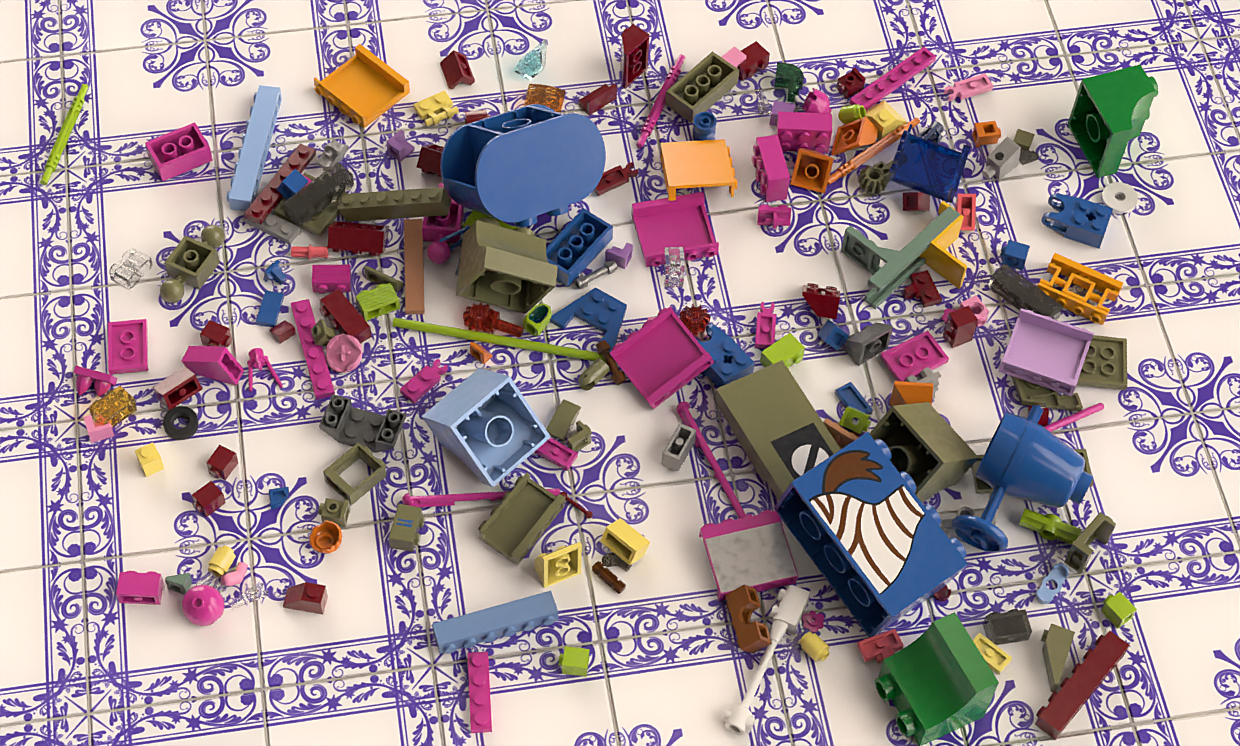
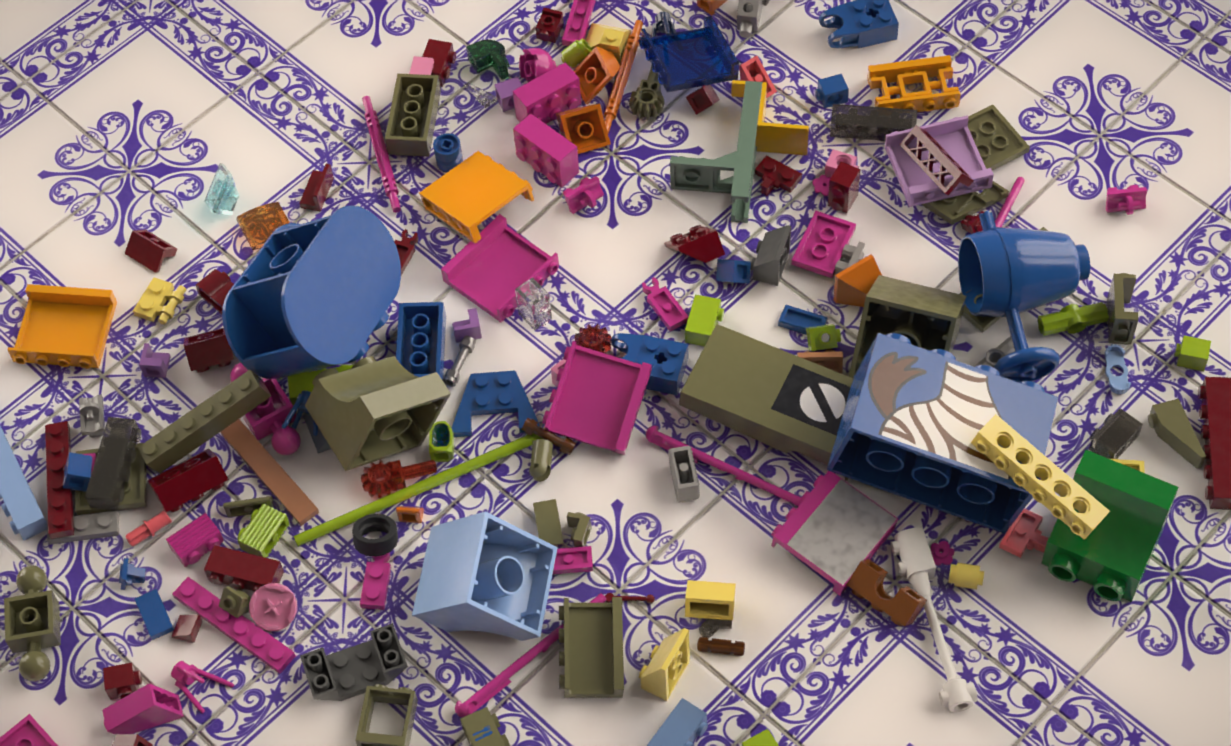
camera: 30 degrees left, 0 degrees up
dark red slope [620,24,650,89] -> none
none -> black tyre [352,514,398,557]
none -> fence [899,125,974,196]
none -> light yellow brick [971,414,1110,540]
none -> dark pink hips [1106,185,1147,215]

